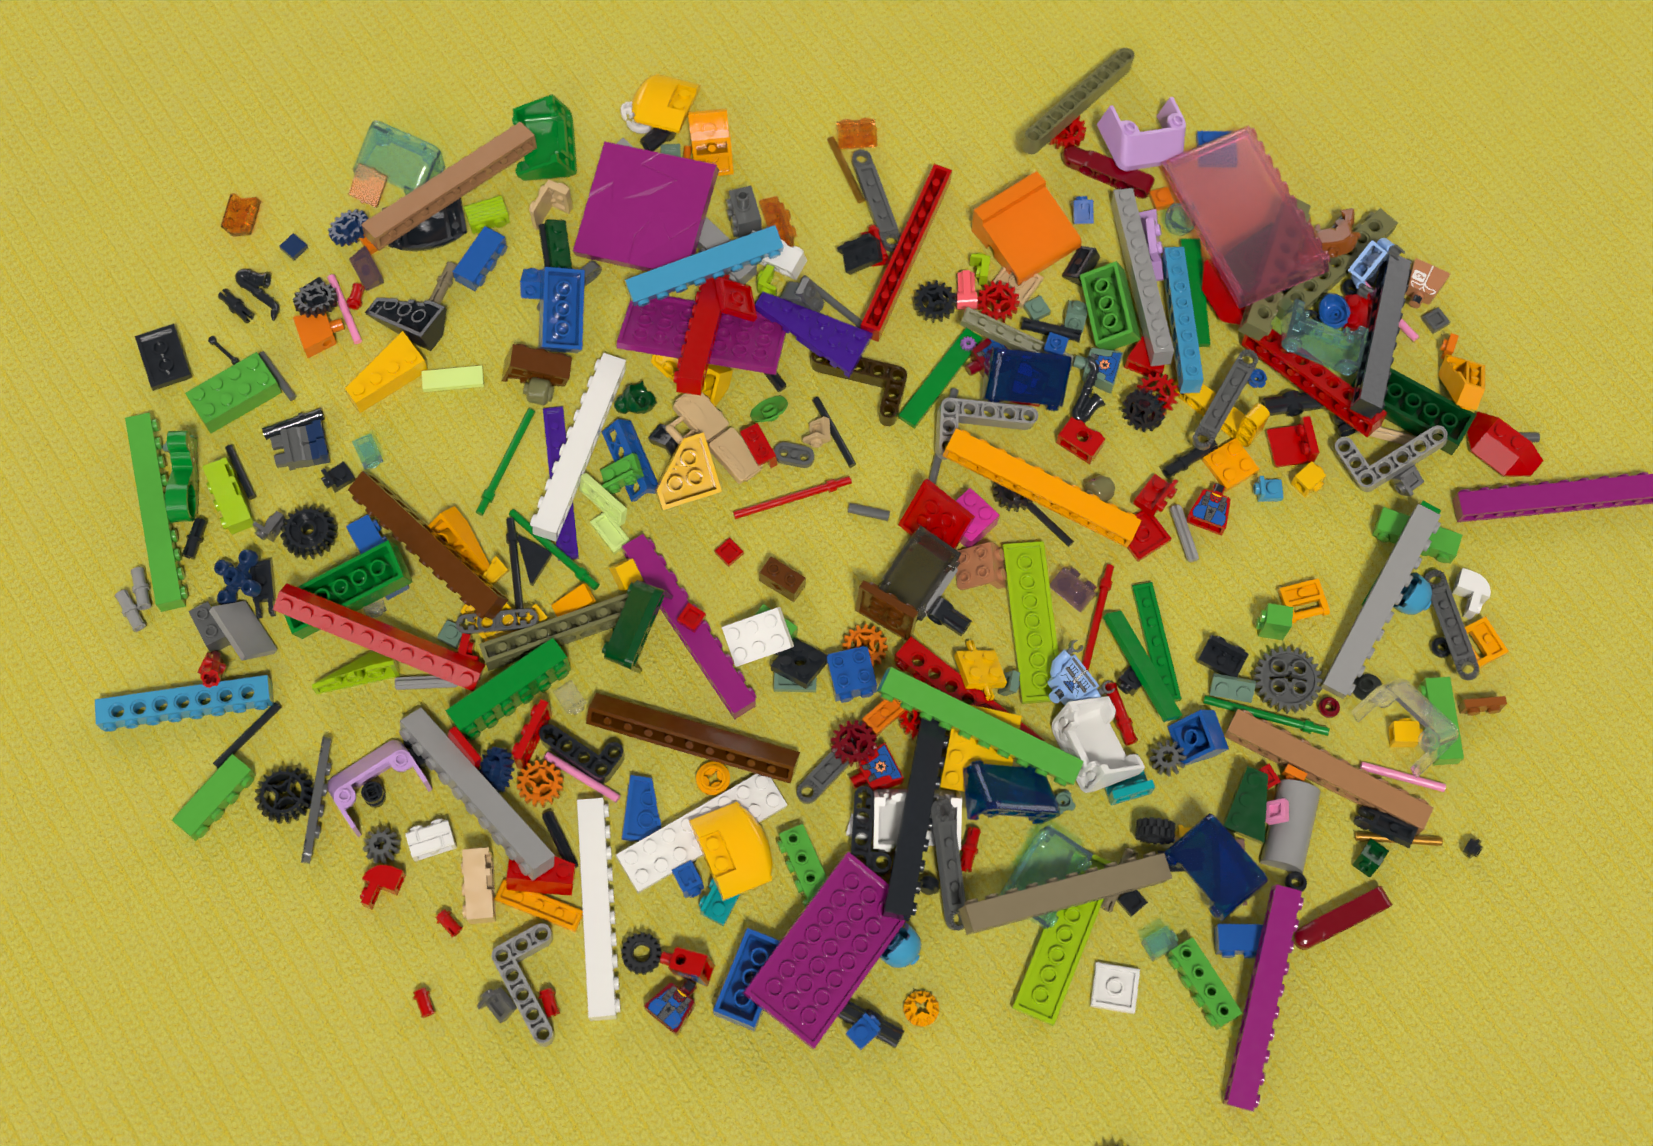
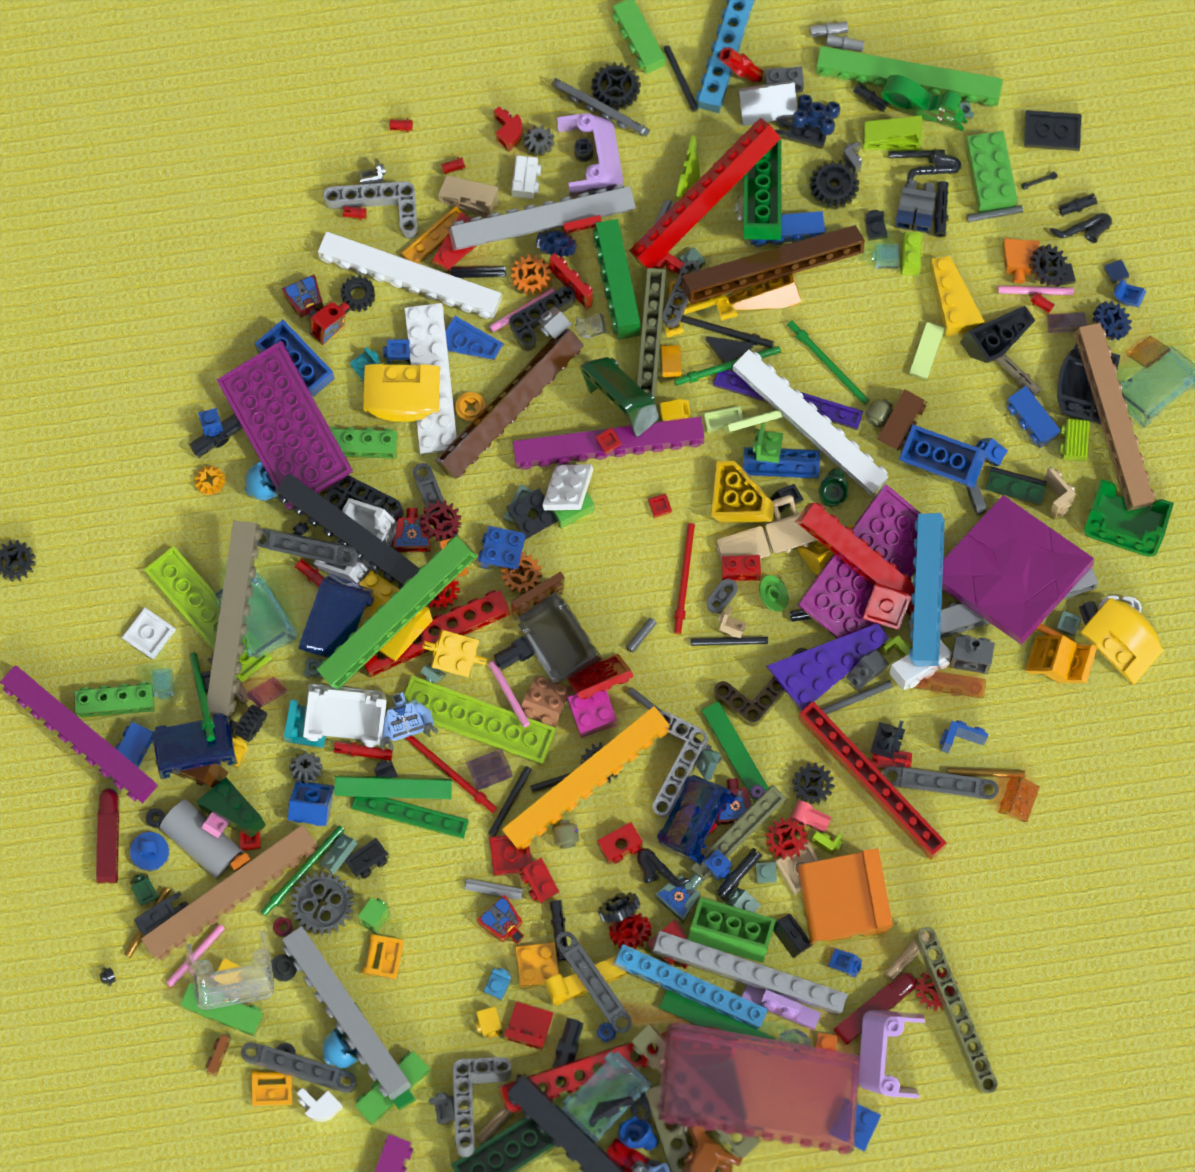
camera: 120 degrees right, 5 degrees up
clear orange bracket [221,193,261,237] -> none
reddish brown brick [759,556,806,602] -> none
none -> blue tile [130,832,170,872]
none -> green bar [190,652,215,741]
none -> clear pink tile [247,677,287,708]
none -> black bar [488,766,532,837]
none -> bright pink bar [489,661,530,727]
none -> light grey brick [538,306,572,339]
none -> black tile [588,1096,634,1127]
none -> sand green bracket [697,750,720,780]
none -> tan axle [886,932,929,980]
none -> lime brick [901,232,923,276]
none -> black piece [907,148,961,184]
none -> blue bracket [939,720,989,753]
none -> blue bracket [1114,279,1146,308]

